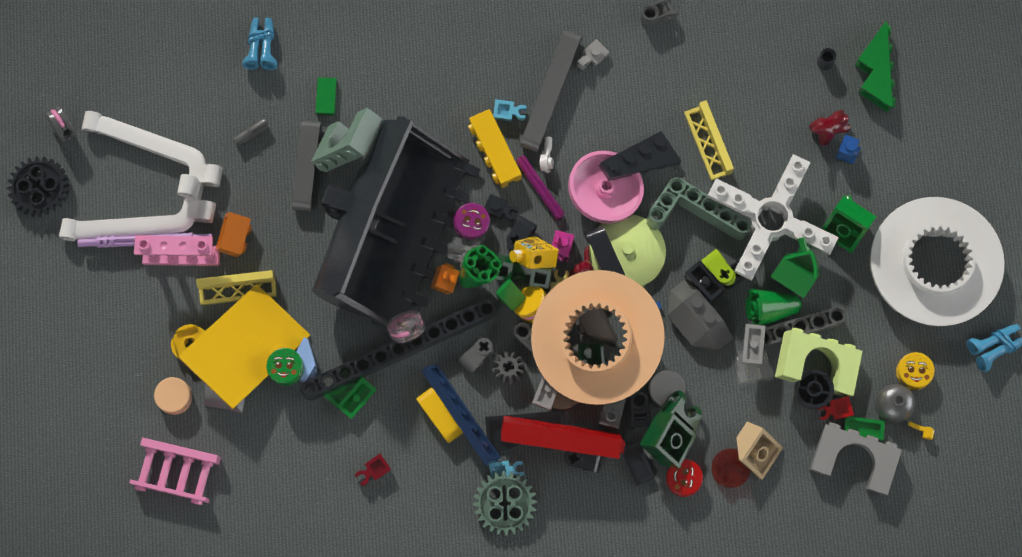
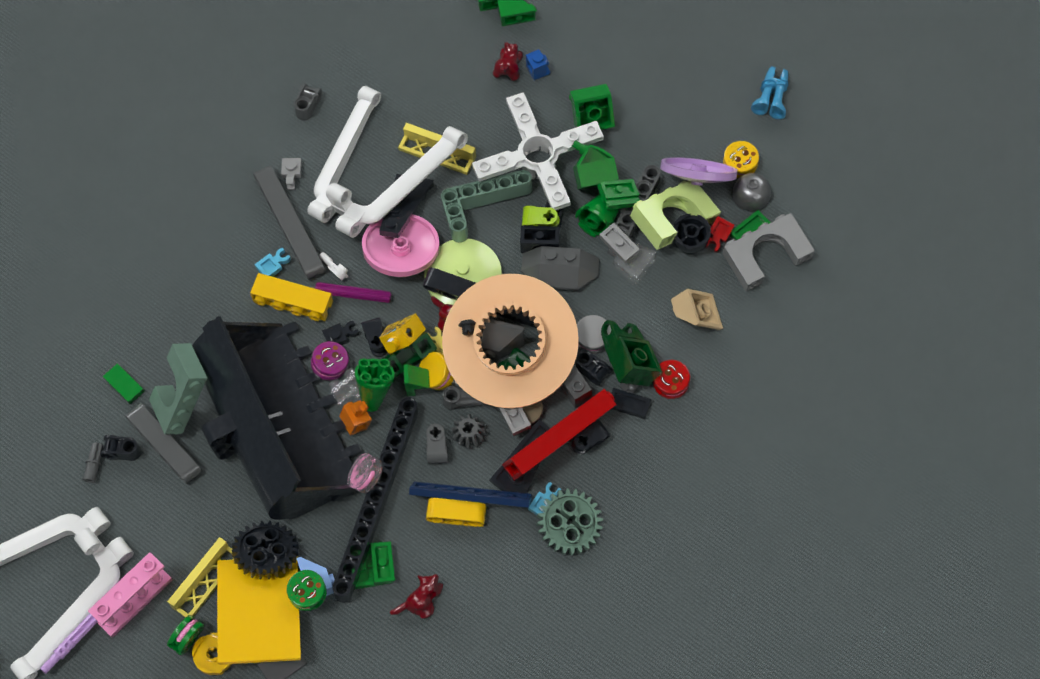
camera: 50 degrees left, 10 degrees down
orange brick [215,212,252,257] -> none
dark azure piece [242,17,278,70] -> none
dark red plate [355,453,392,486] -> none
dark pink brick [552,230,574,262] -> none
clear red tile [711,448,751,488] -> none
black beam [817,48,837,70] -> none
white piece [870,197,1004,326] -> none
yellow hand [908,421,934,440] -> none
none -> black piece [100,435,141,461]
none -> green head [167,615,204,656]
none -> black gear [232,520,299,579]
none -> white piece [307,86,468,238]
none -> dark red animal [390,574,443,619]
none -> black piece [458,319,476,335]
none -> green plate [597,179,640,210]
none -> lavender dish [660,157,738,185]

